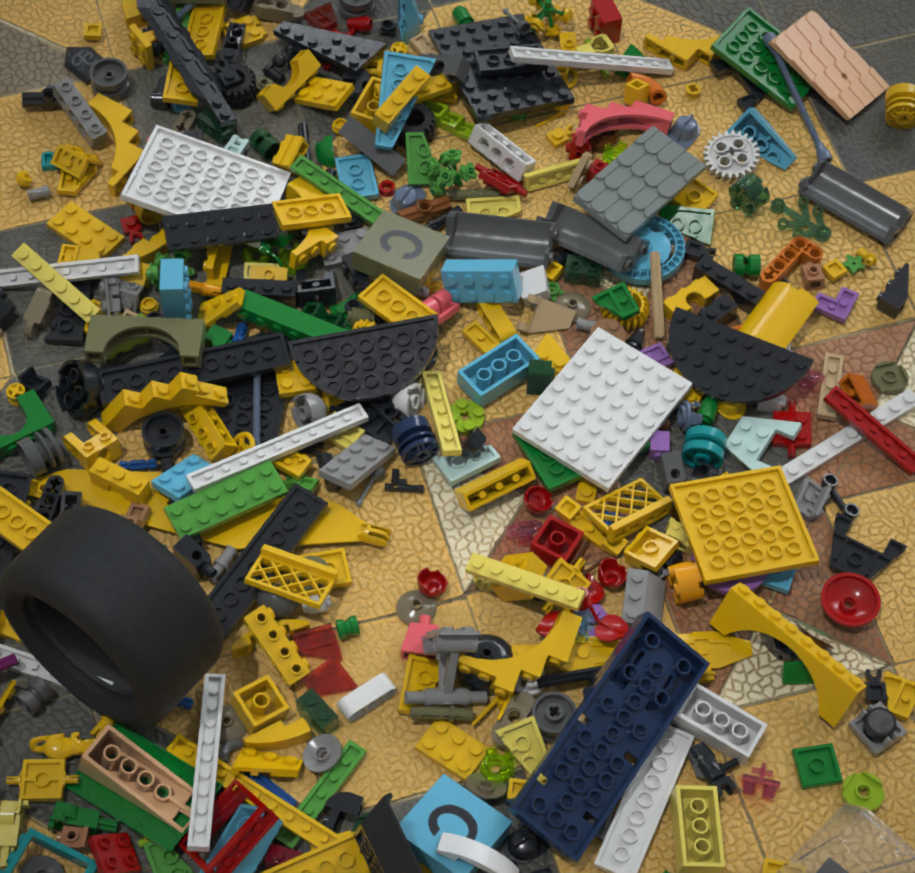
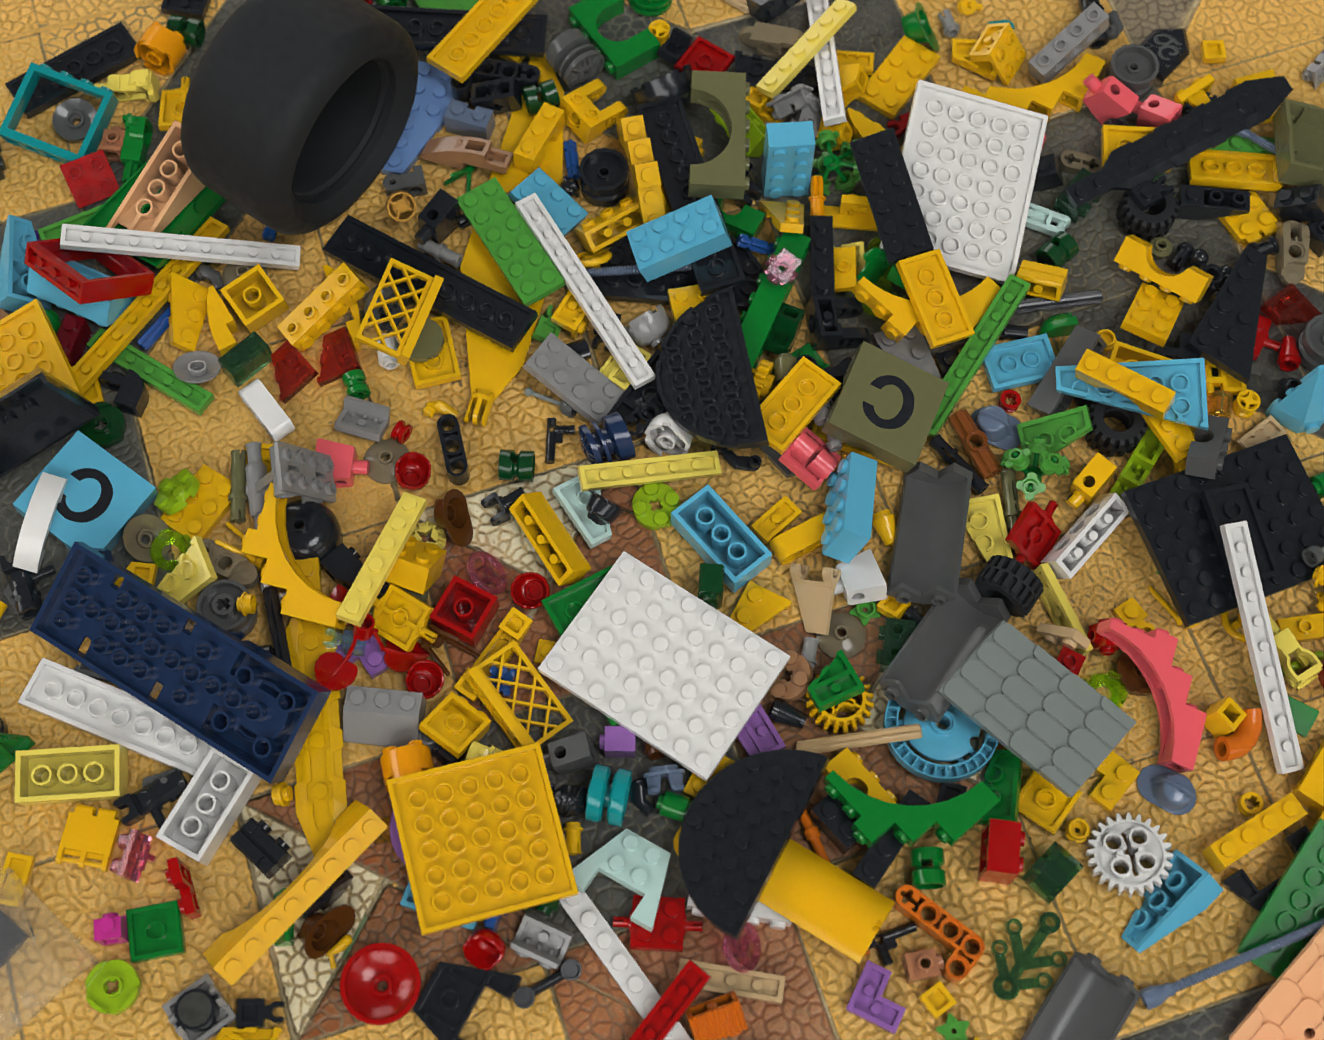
camera: 90 degrees right, 10 degrees up
none -> yellow plate [55,804,122,872]
none -> dark pink brick [93,913,129,946]
none -> lime plate [154,468,200,515]
none -> red plate [165,857,202,920]
none -> black brick [230,817,292,879]
none -> yellow plate [236,592,257,617]
none -> black slope [320,543,390,599]
none -> yellow piece [326,934,353,969]
none -> light grey bracket [335,395,390,442]
none -> red bush [391,420,413,444]
none -> yellow arm [422,400,459,418]
none -> reddish brown piece [434,489,473,547]
none -> black beam [437,414,470,486]
none -> red hair [463,928,506,971]
none -> black piece [481,487,525,526]
none -> dark green wheel [498,449,535,482]
none -> dark green wheel [522,79,560,116]
none -> medium azure brick [626,195,732,282]
none -> red plate [674,36,735,72]
none -> clear pink brick [764,247,802,287]
none -> green arch [824,770,1000,848]
none -> green piece [901,2,939,51]
none -> black tyre [975,555,1044,618]
none -> red brick [978,818,1025,885]
none -> yellow torso [1065,452,1117,510]
none -> yellow plate [1065,818,1090,843]
none -> coral torso [1083,74,1139,125]
none -> coral torso [1131,94,1183,127]
none -> yellow arch [1201,792,1308,874]
none -> black bush [1248,235,1279,256]

